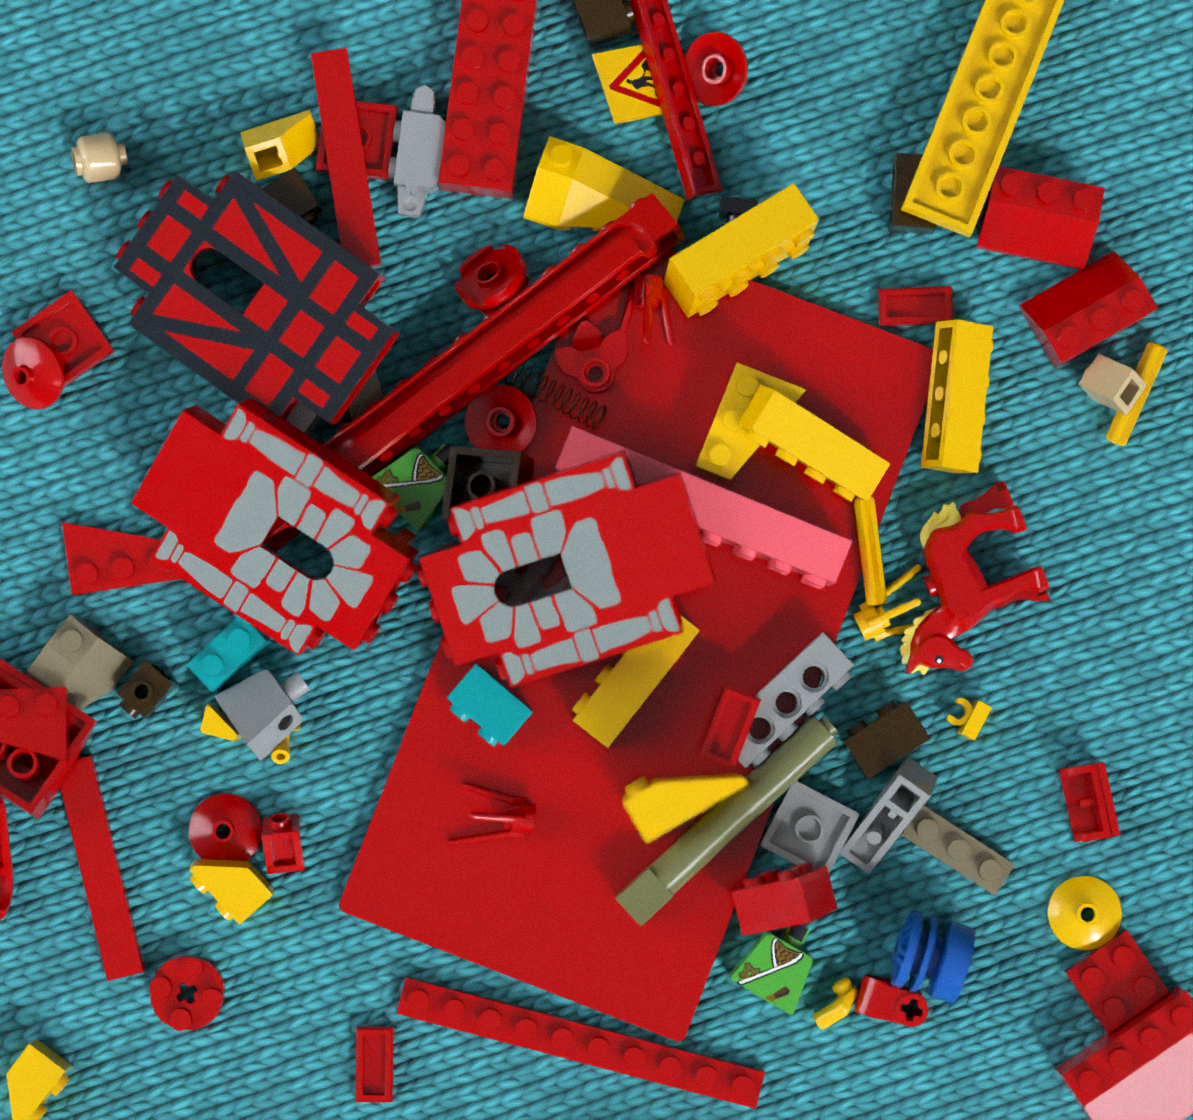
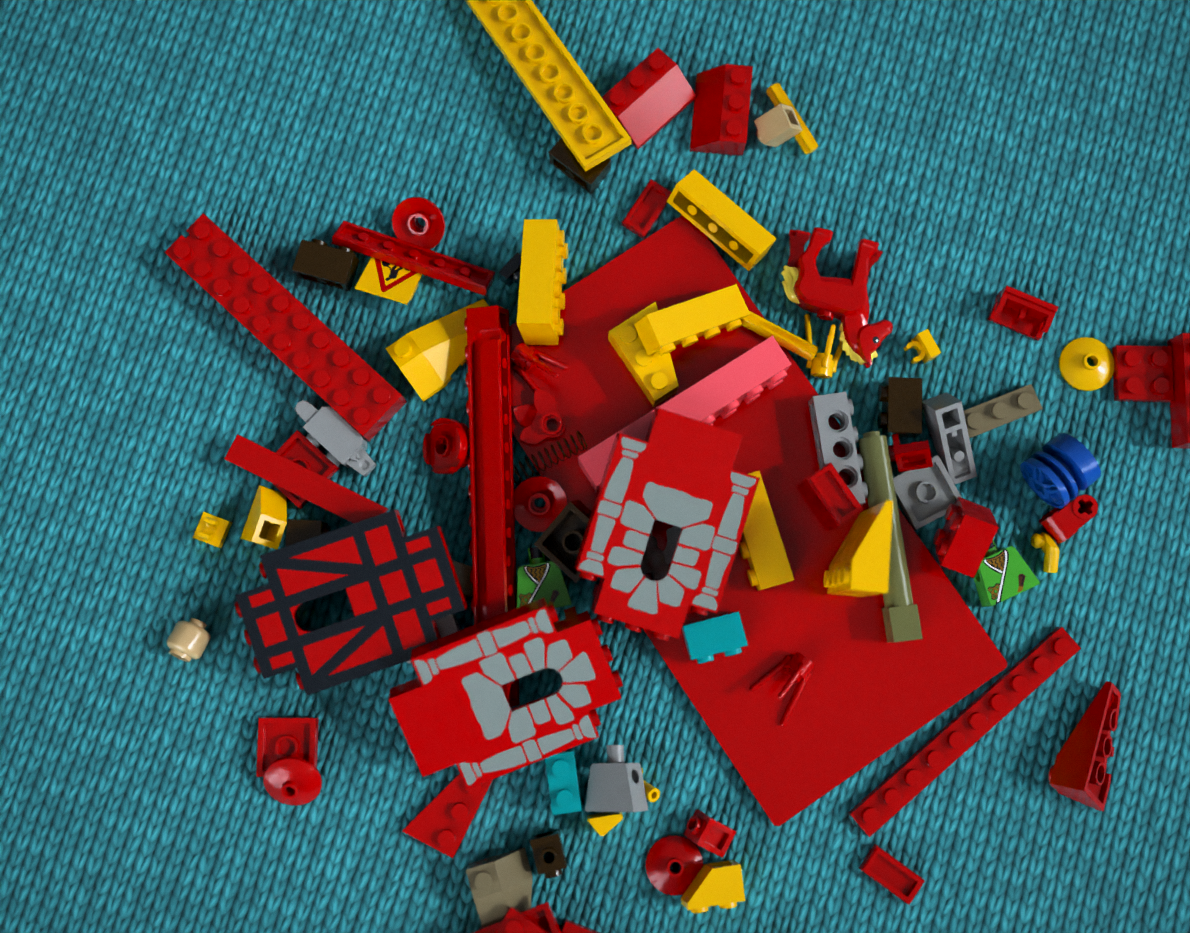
camera: 60 degrees left, 5 degrees down
none -> yellow tile [192,512,232,548]
none -> red bracket [888,434,933,472]

